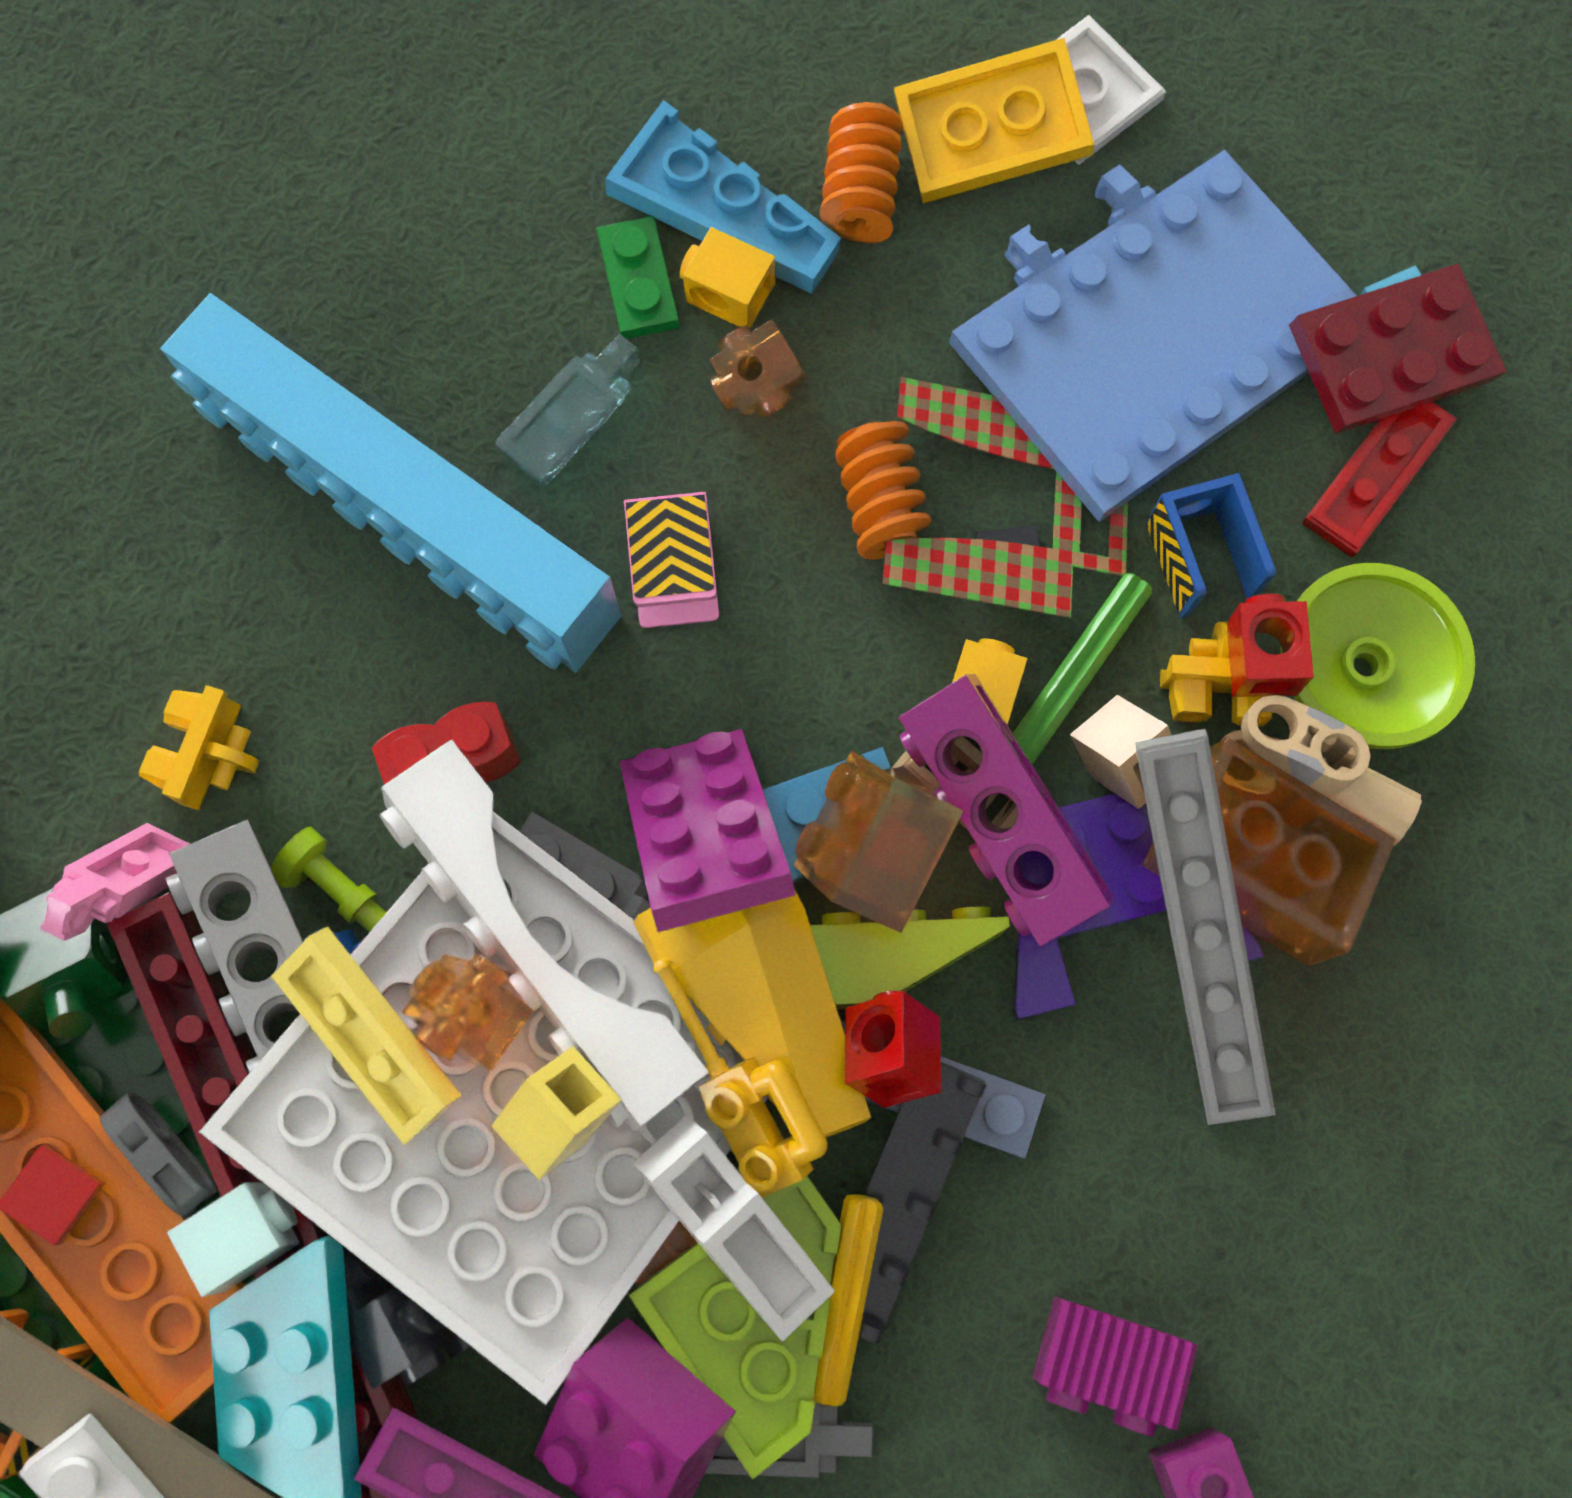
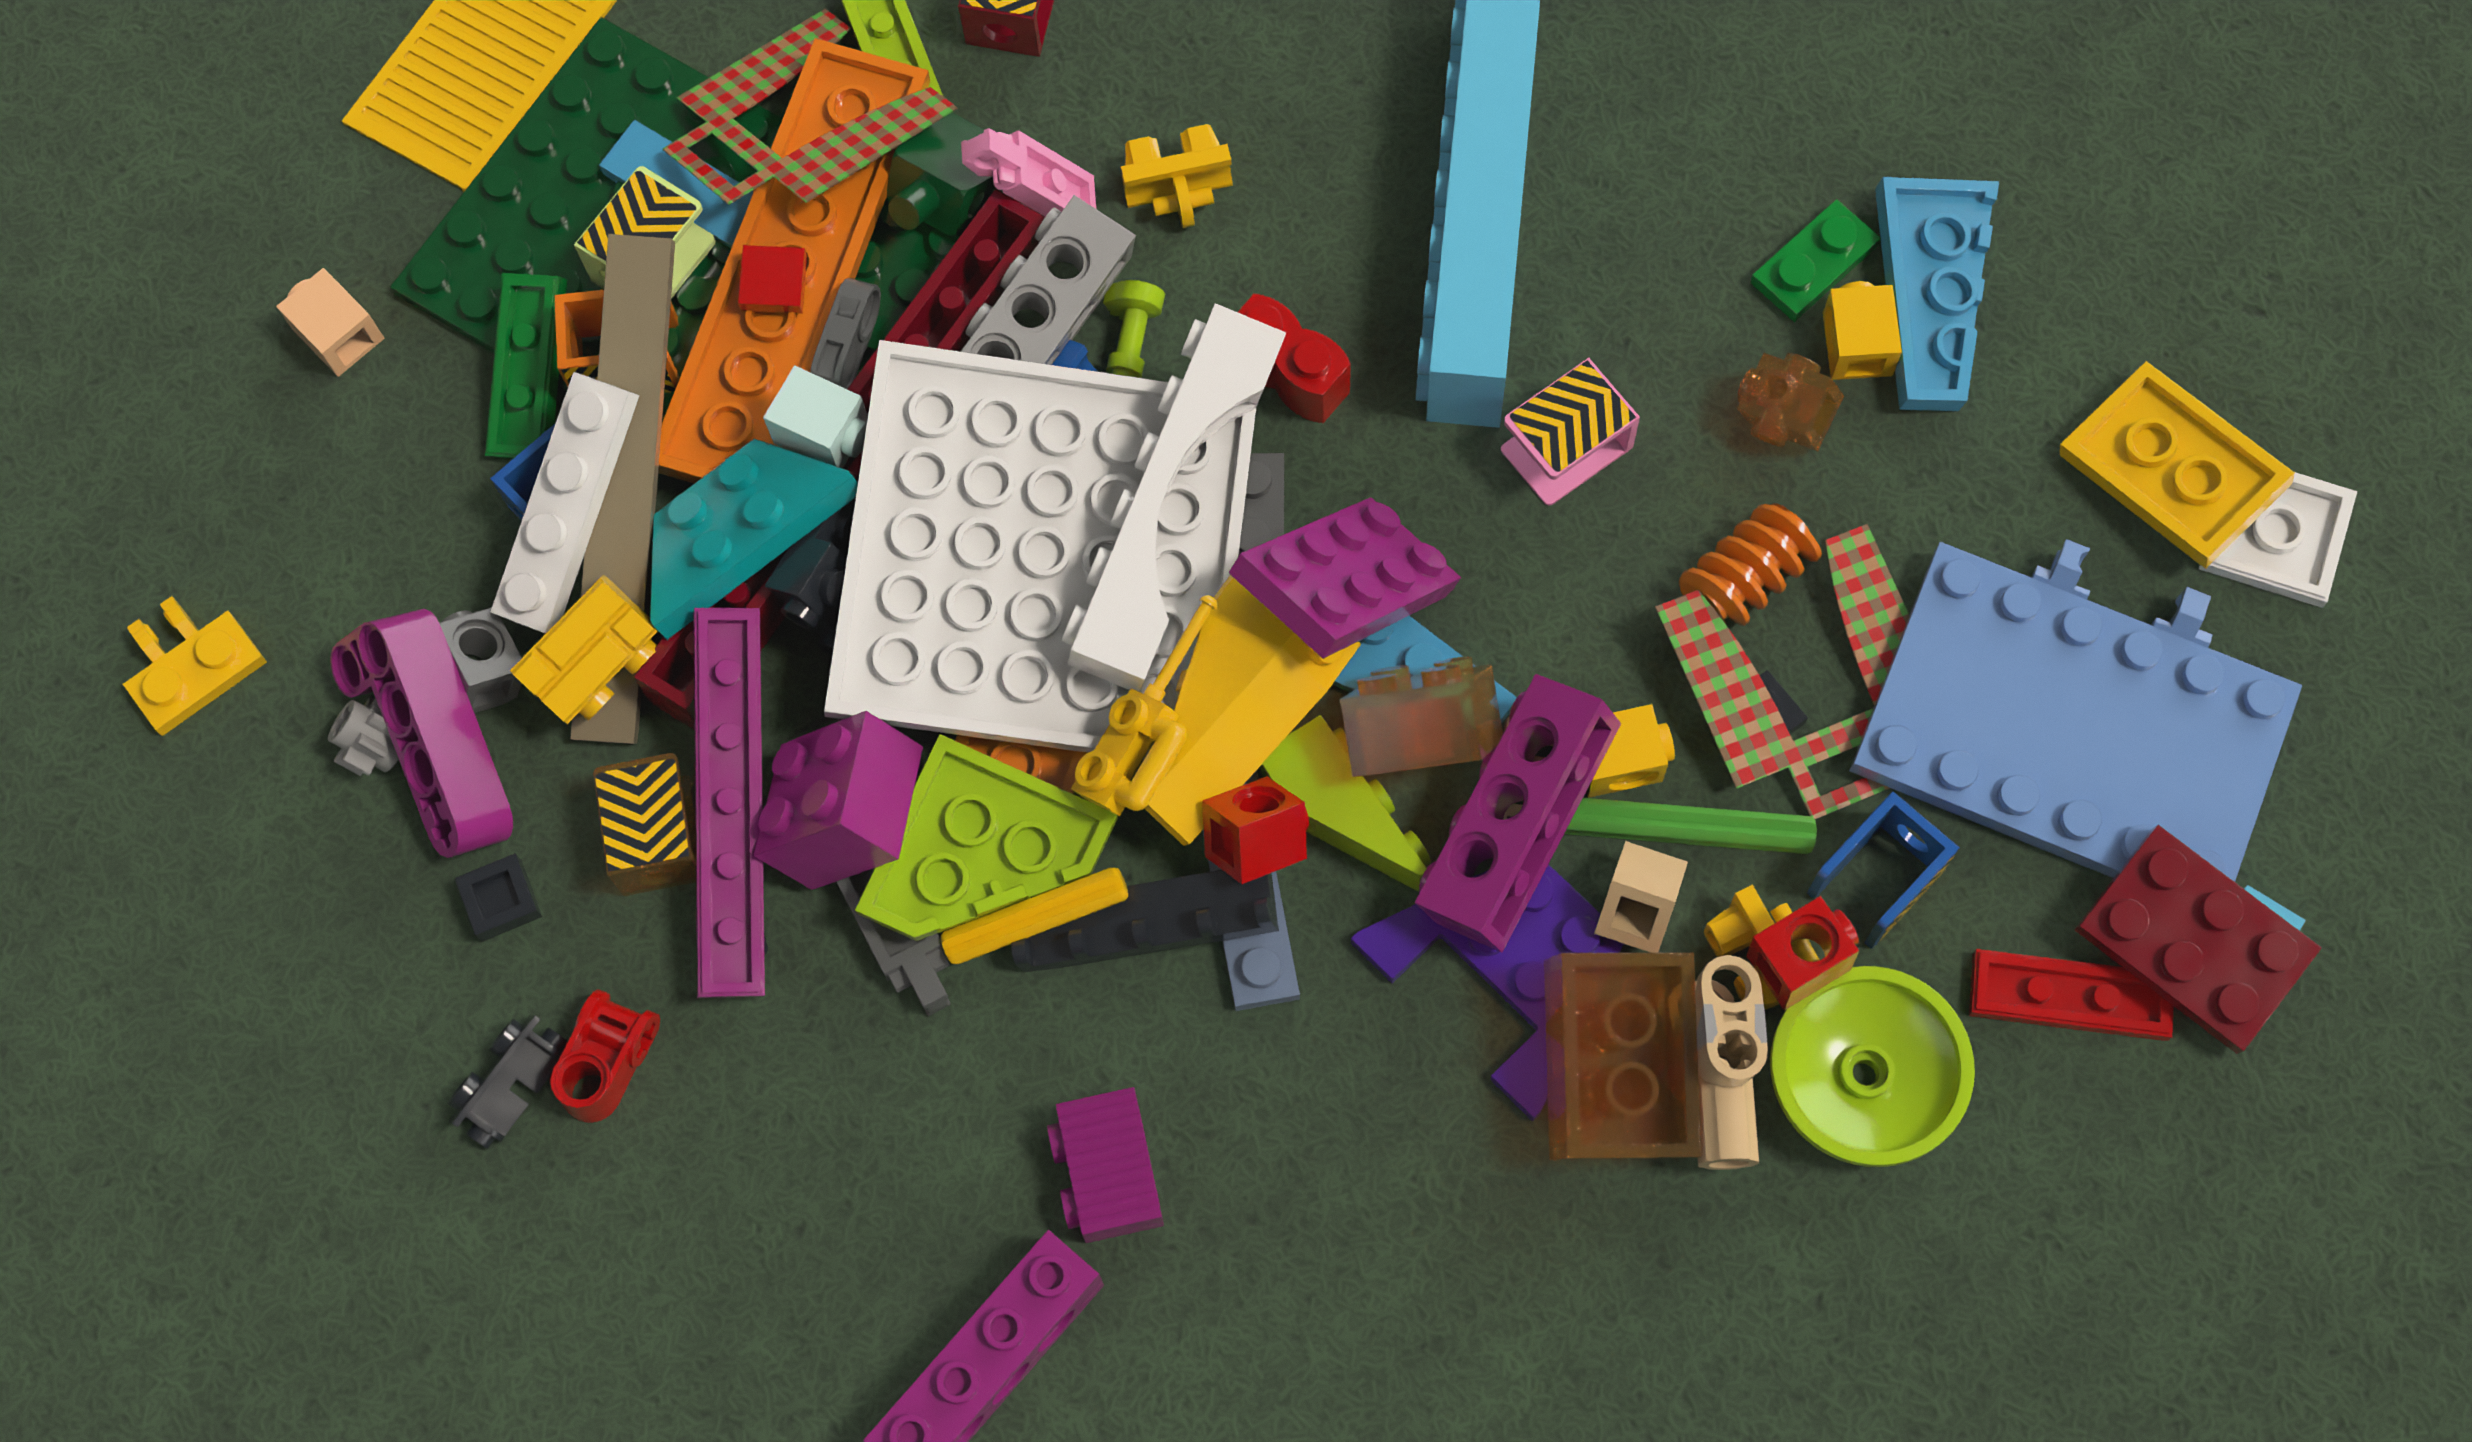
camera: 65 degrees right, 5 degrees down
light yellow plate [271,927,462,1145] -> none
clear orange brick [401,954,534,1071] -> none
light yellow brick [491,1046,622,1180] -> none
clear light blue hinge [495,334,641,488] -> none
white slope [632,1115,835,1342] -> none
orange piece [819,102,904,244] -> none
light grey tile [1135,729,1276,1125] -> none

